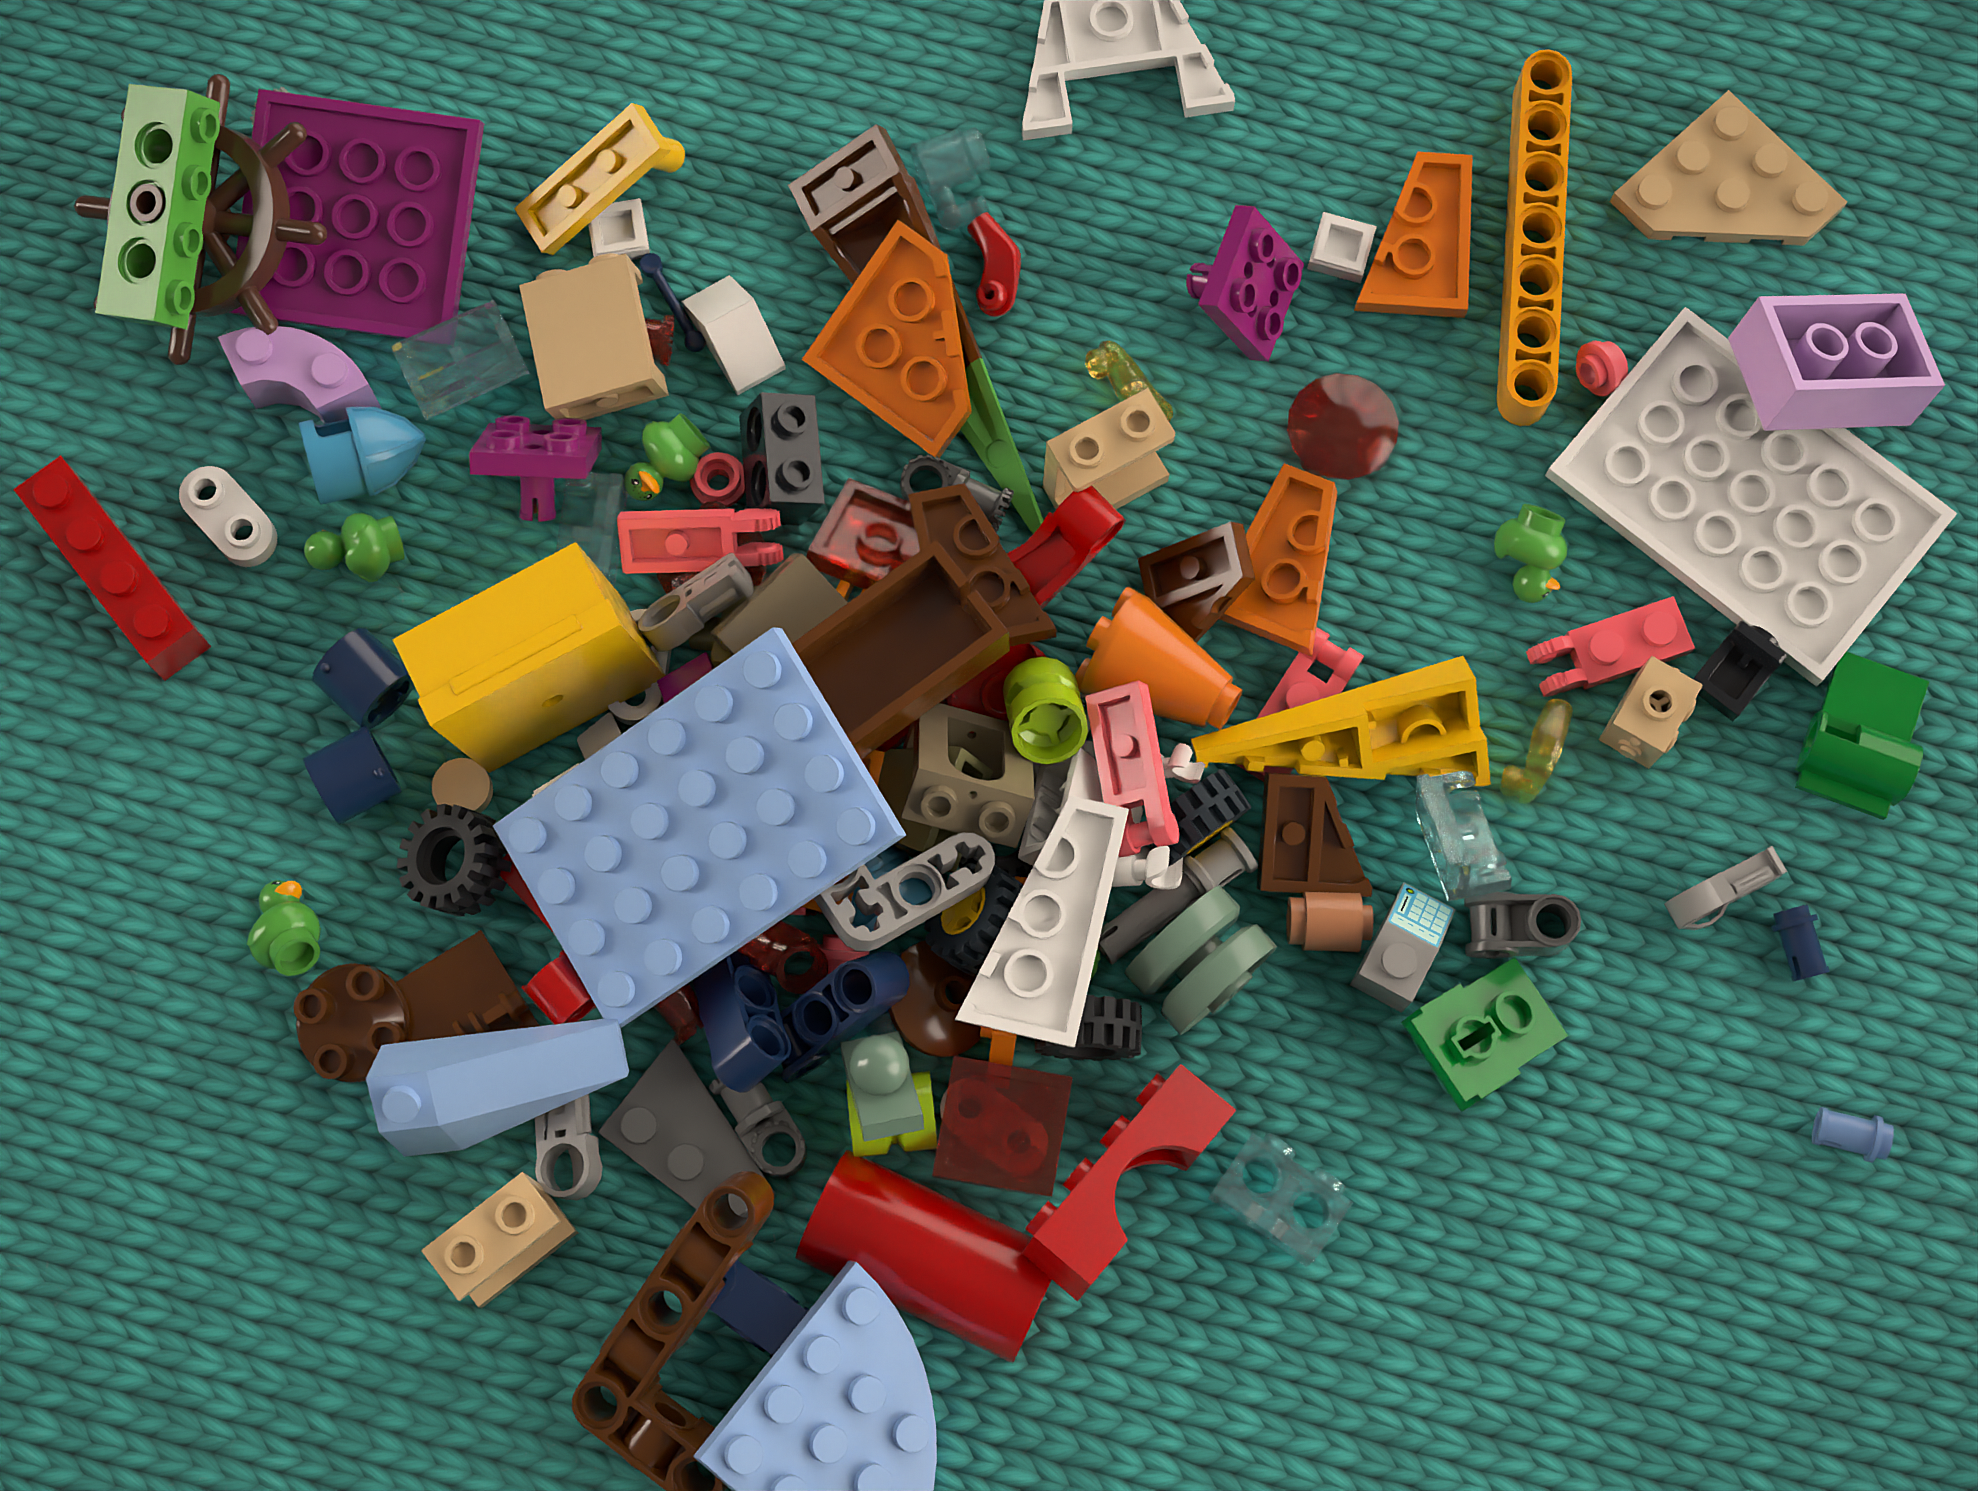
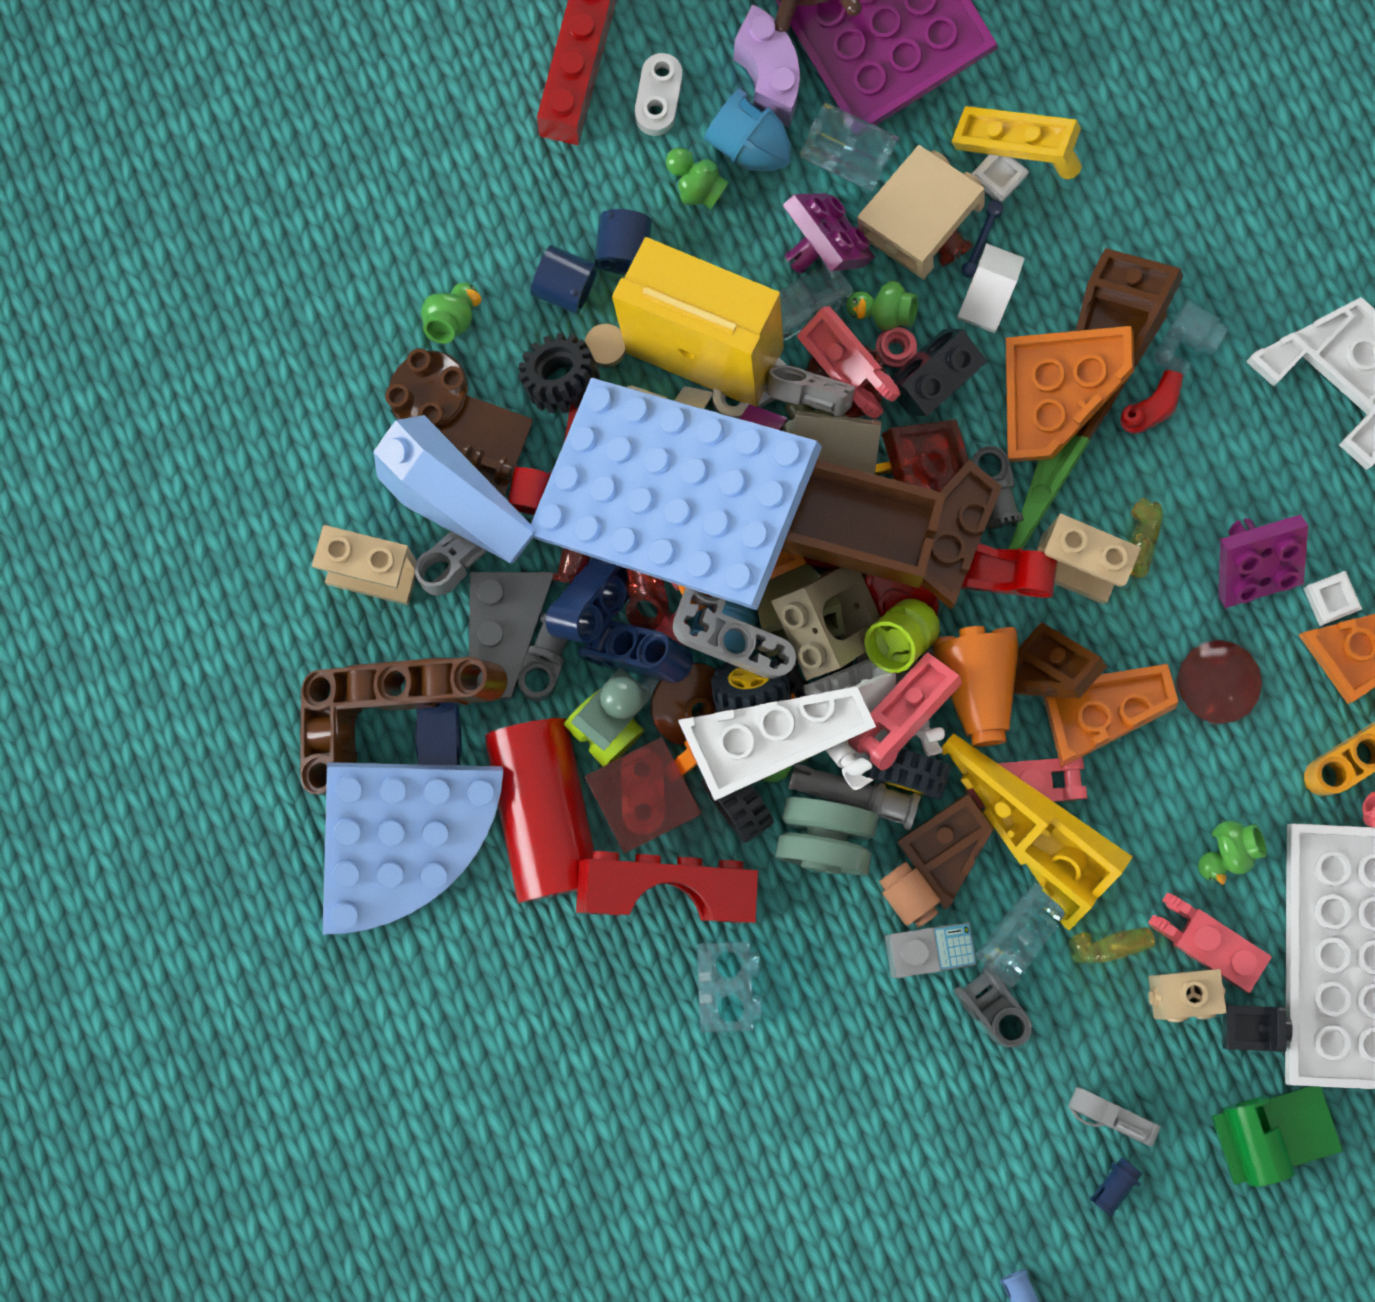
camera: 50 degrees right, 5 degrees up
green piece [1401,957,1568,1112] -> none

